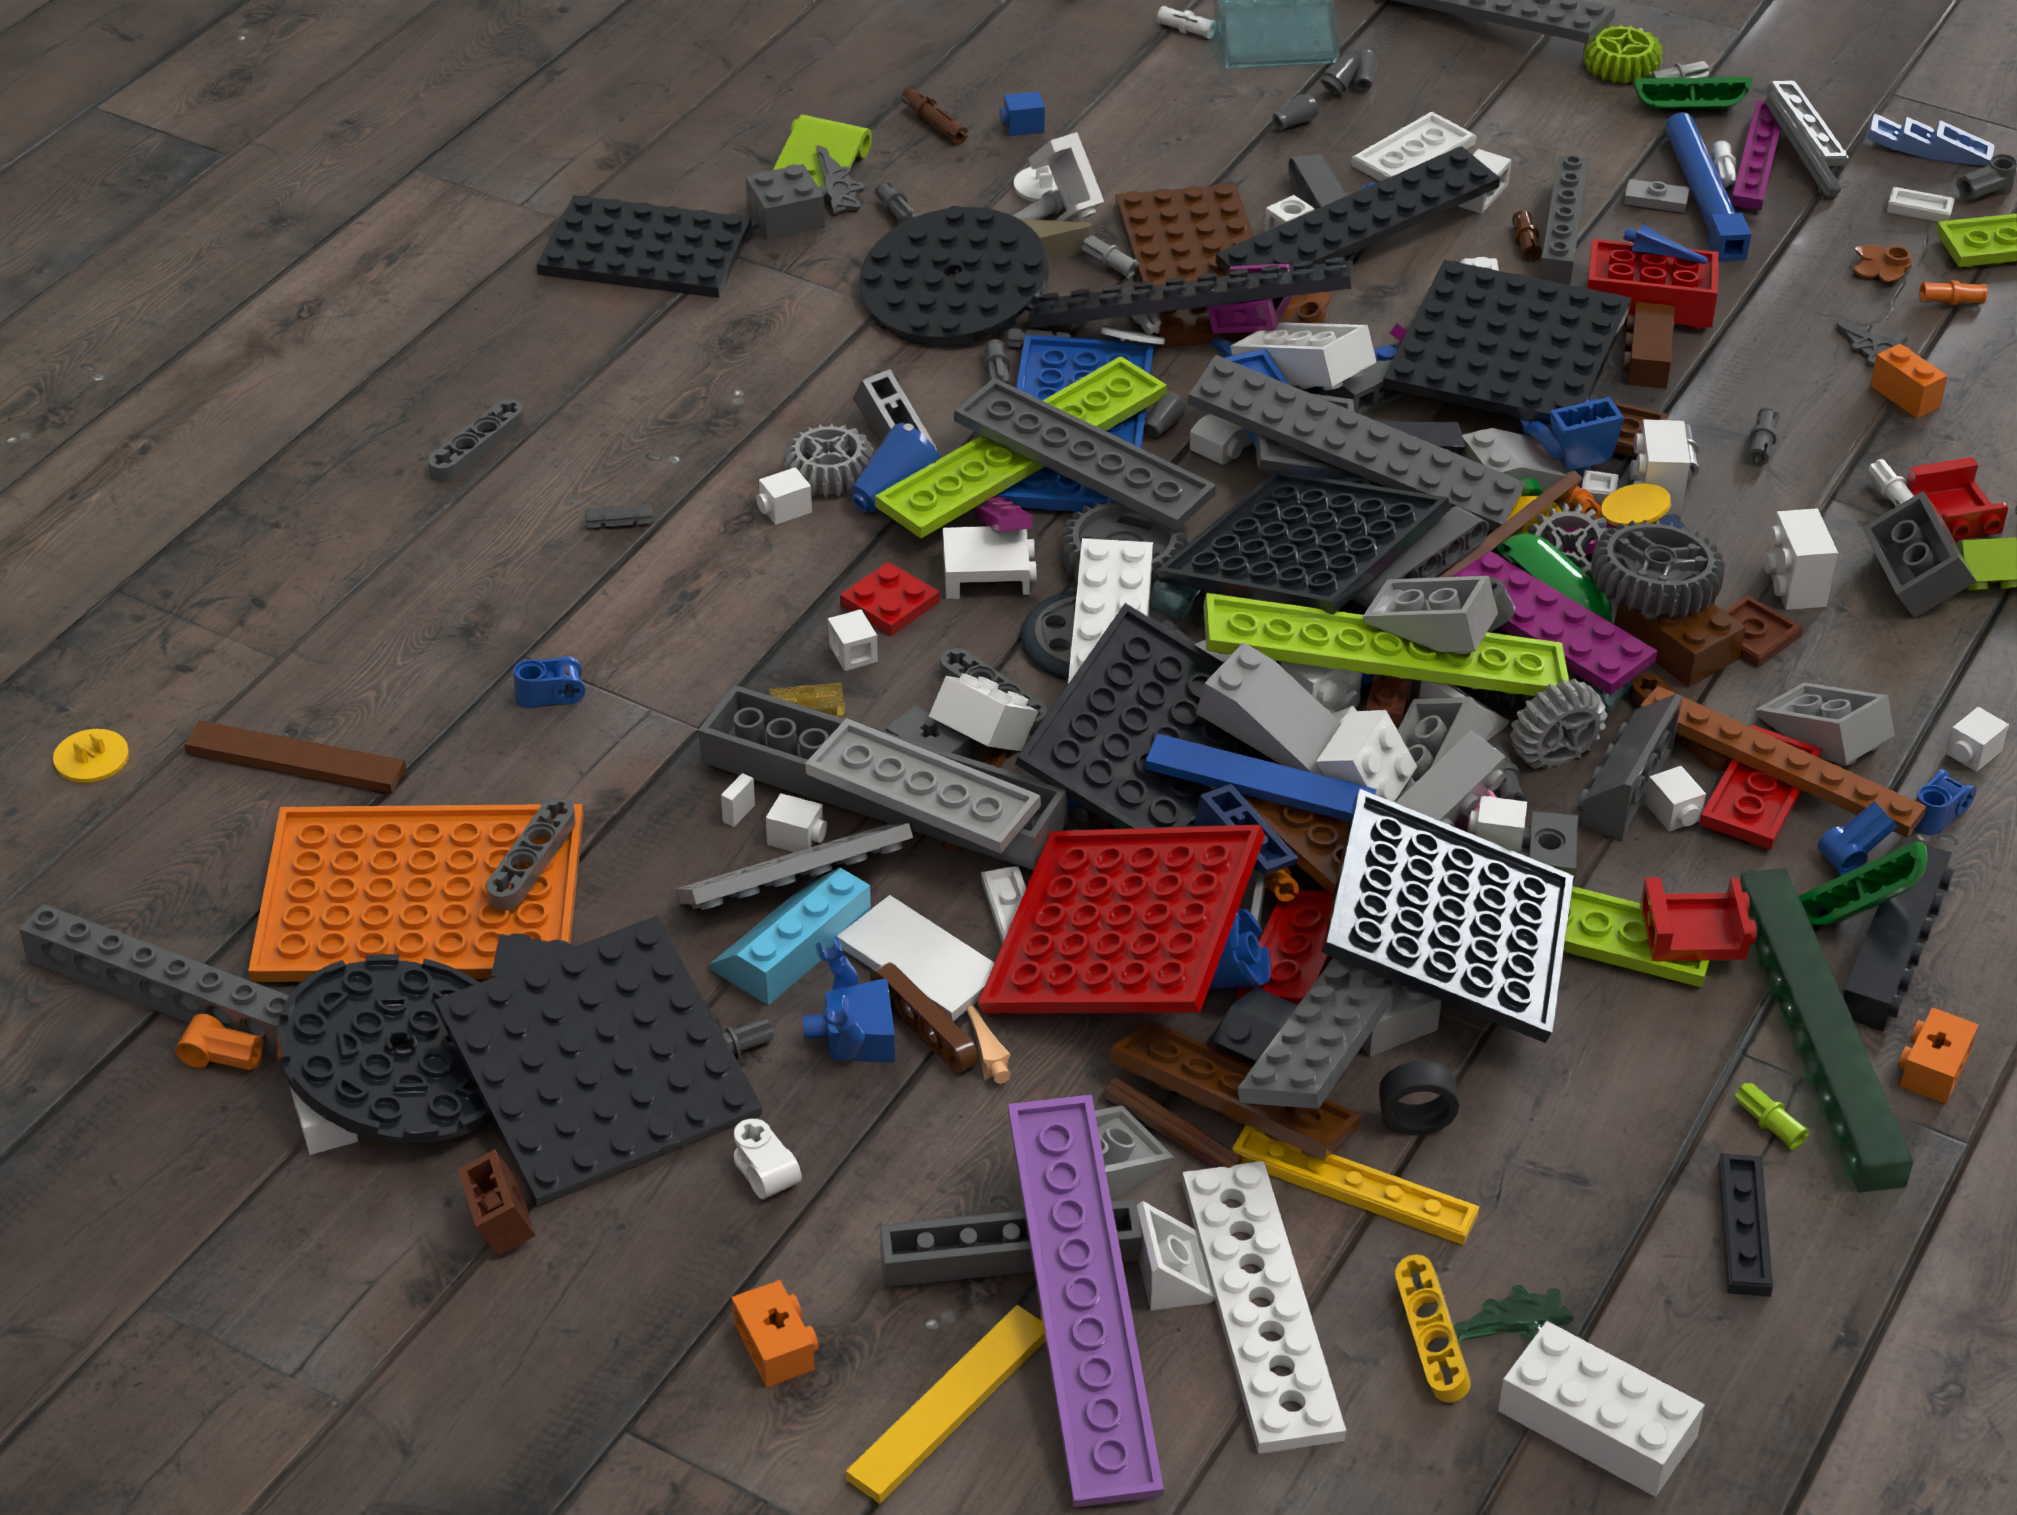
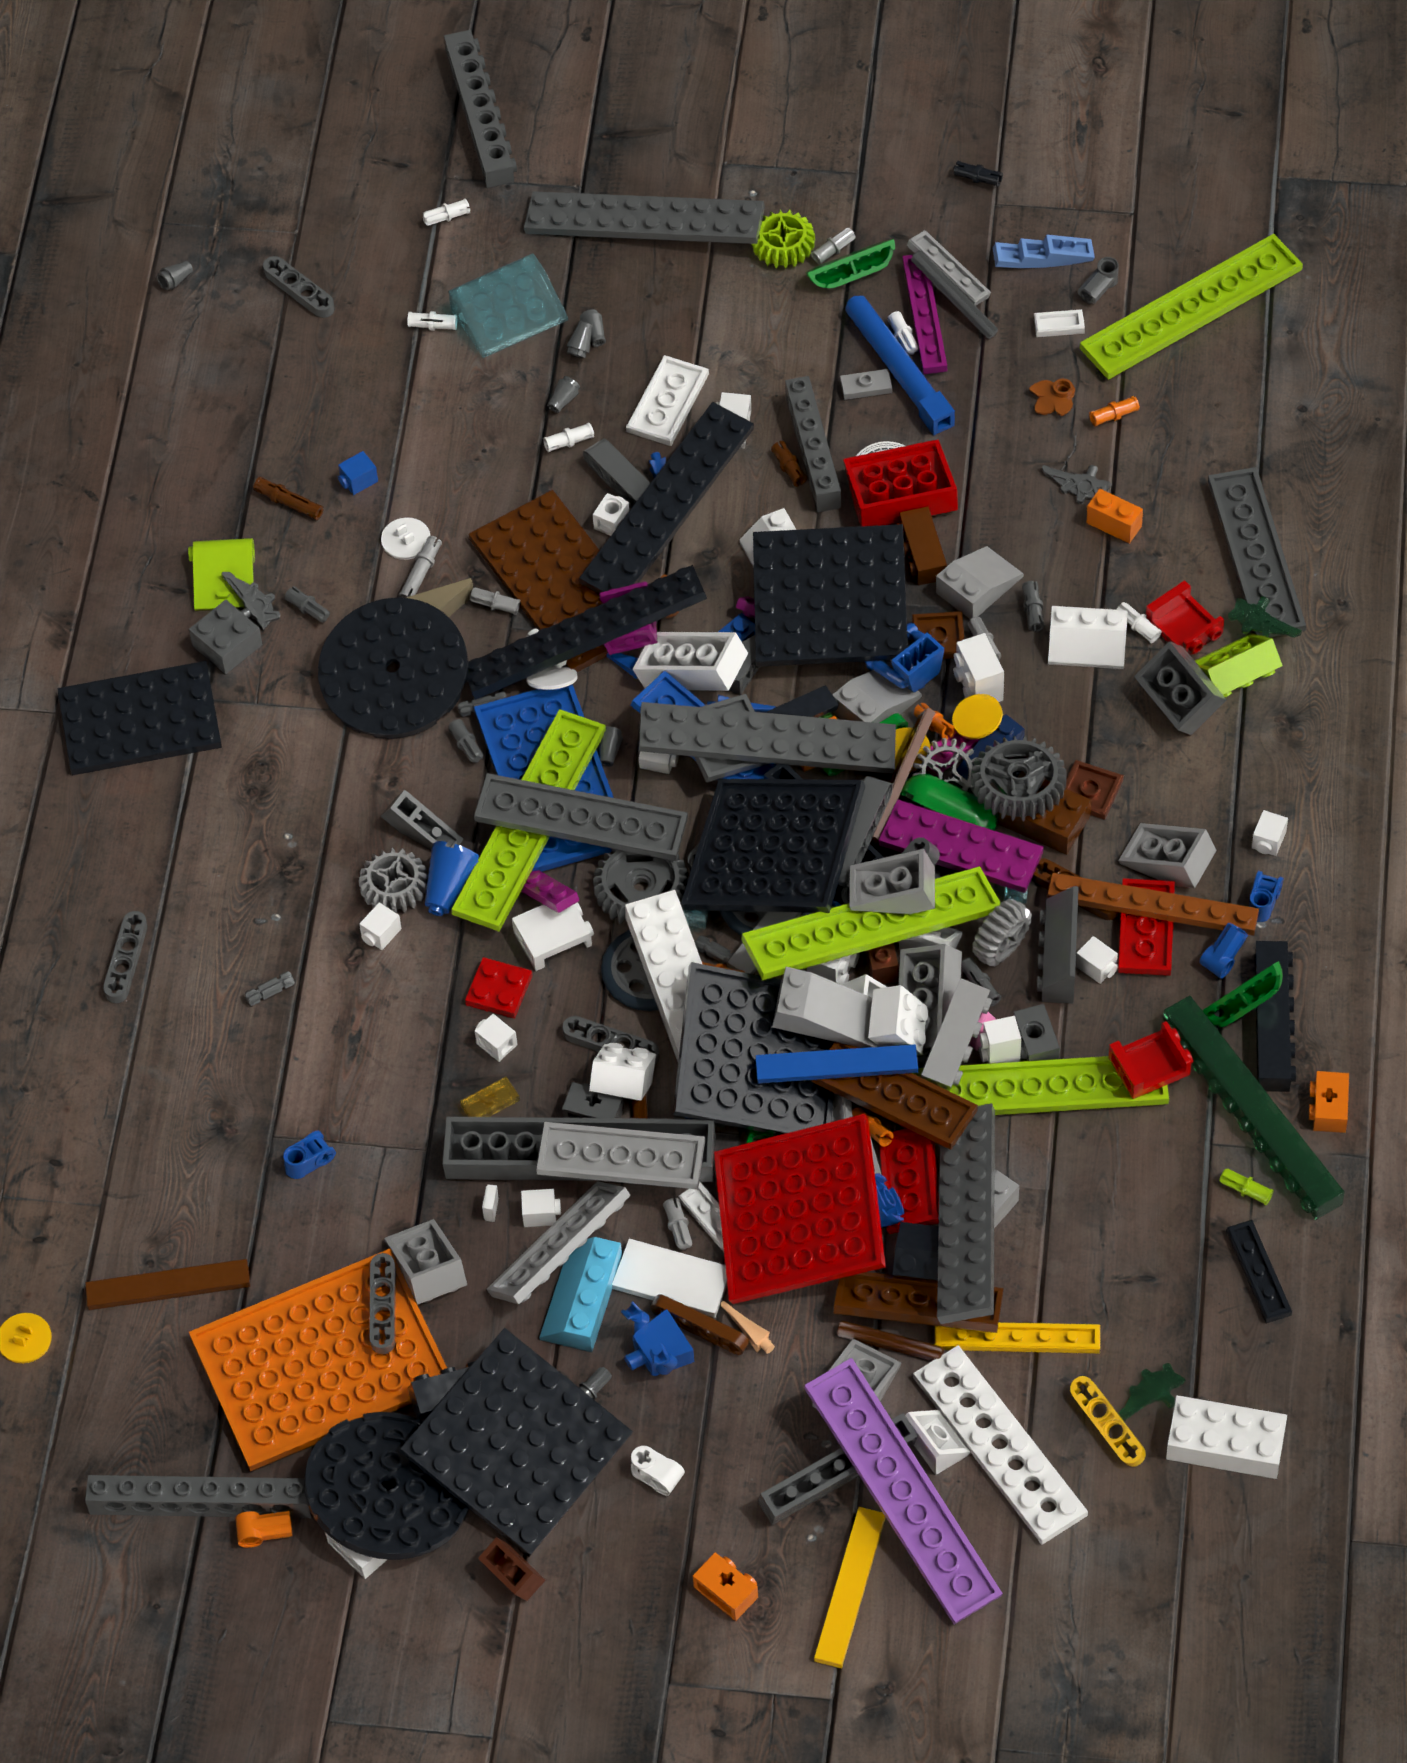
camera: 20 degrees left, 15 degrees up
white panel [1028,132,1104,222] -> none
dark blue slope [1193,784,1298,875] -> none
plate [1321,789,1574,1043] -> none
black tyre [1379,1061,1460,1135] -> none
white tile [1582,470,1618,503] -> none
blue piece [1623,224,1708,264] -> none
white brick [1764,508,1838,610] -> none
none -> light grey slope [384,1219,467,1305]
none -> white pin [543,423,594,452]
none -> light grey axle [663,1198,692,1250]
none -> light grey slope [936,546,1024,619]
none -> black pin [953,161,1003,187]
none -> white slope [1048,606,1128,669]

